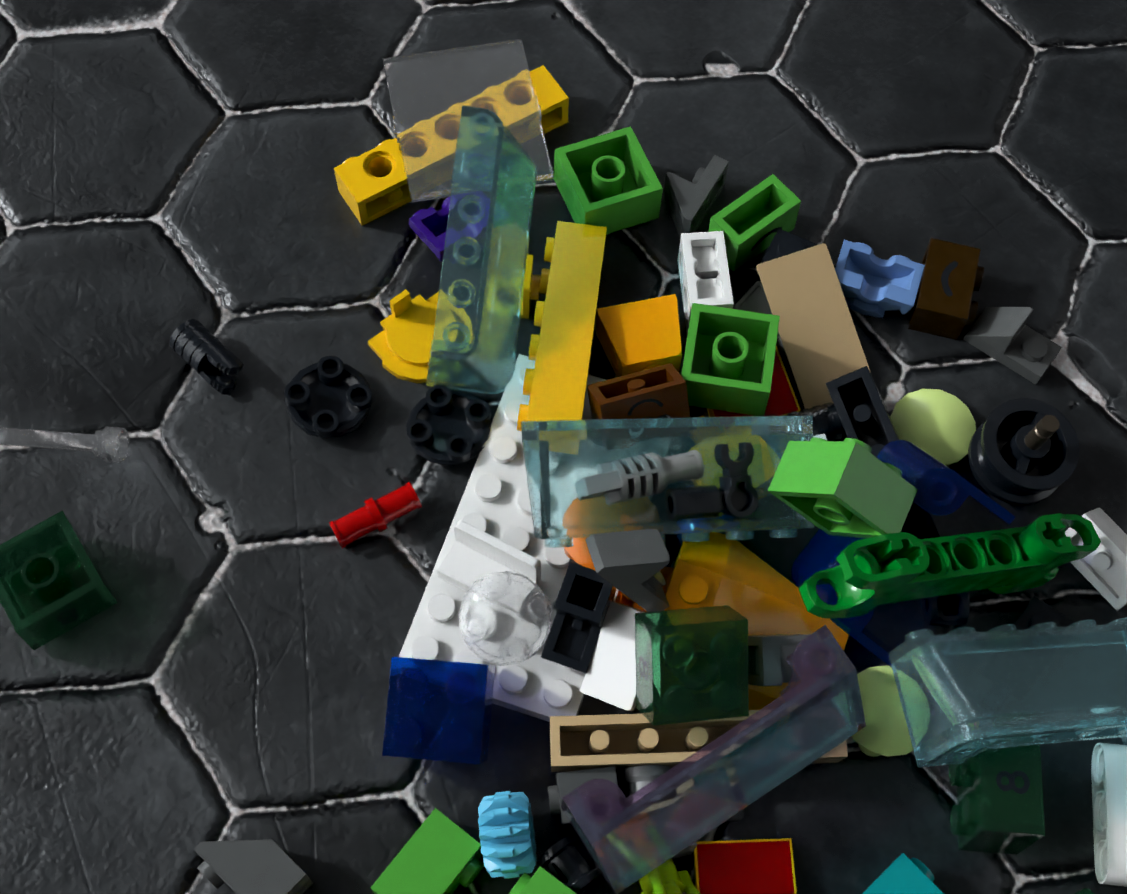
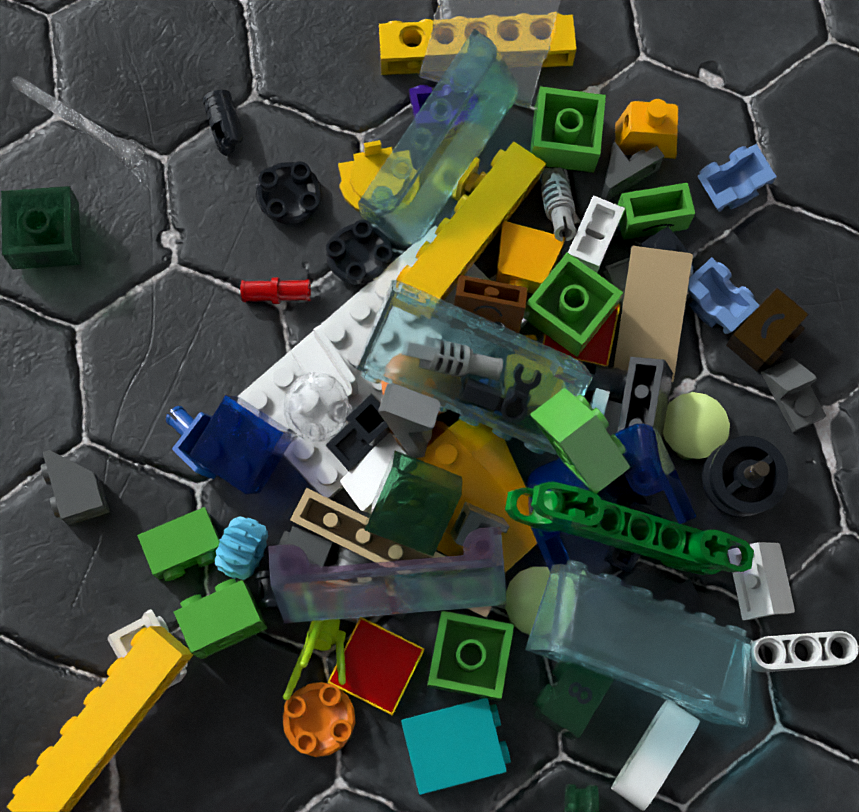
camera: 25 degrees right, 10 degrees up
none -> blue bracket [166,406,222,479]
none -> bright green brick [427,611,514,701]
none -> light grey hinge [541,168,576,241]
none -> light orange torso [615,99,678,159]
none -> medium blue cylinder [698,144,777,212]

